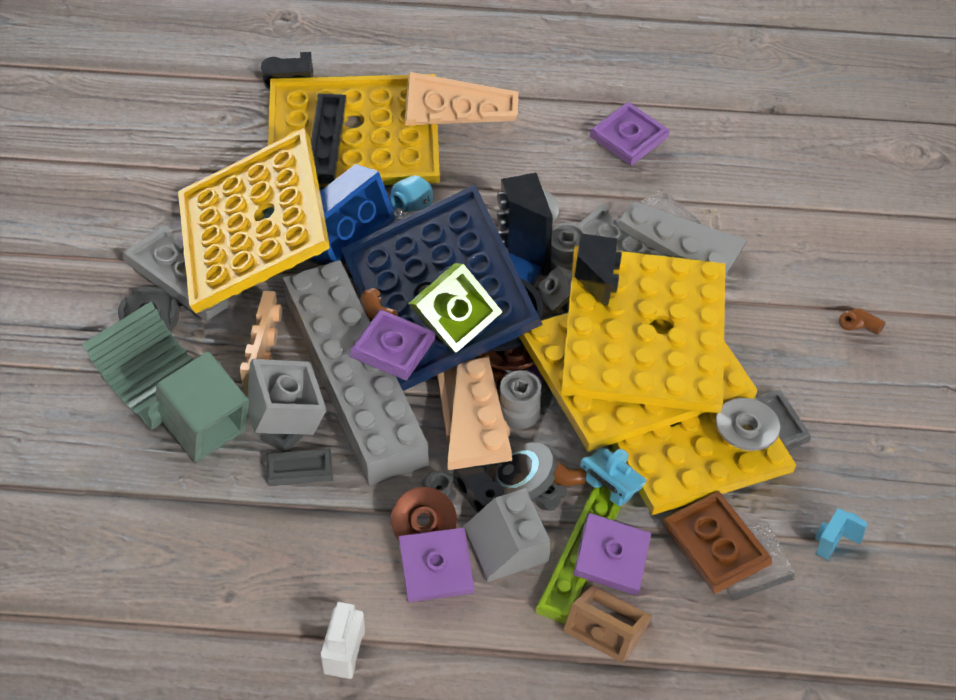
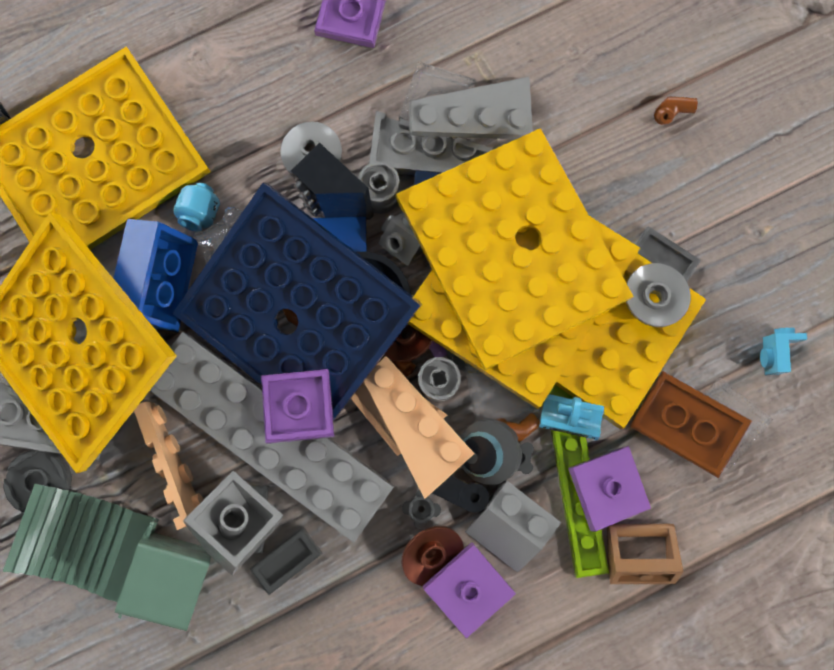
camera: 30 degrees left, 30 degrees up
black tile [311,93,347,184] -> none
dark orange arm [360,288,398,320] -> none
light nougat wing [404,72,519,125] -> none
lime slope [408,263,502,353] -> none
black slope [574,233,622,305] -> none

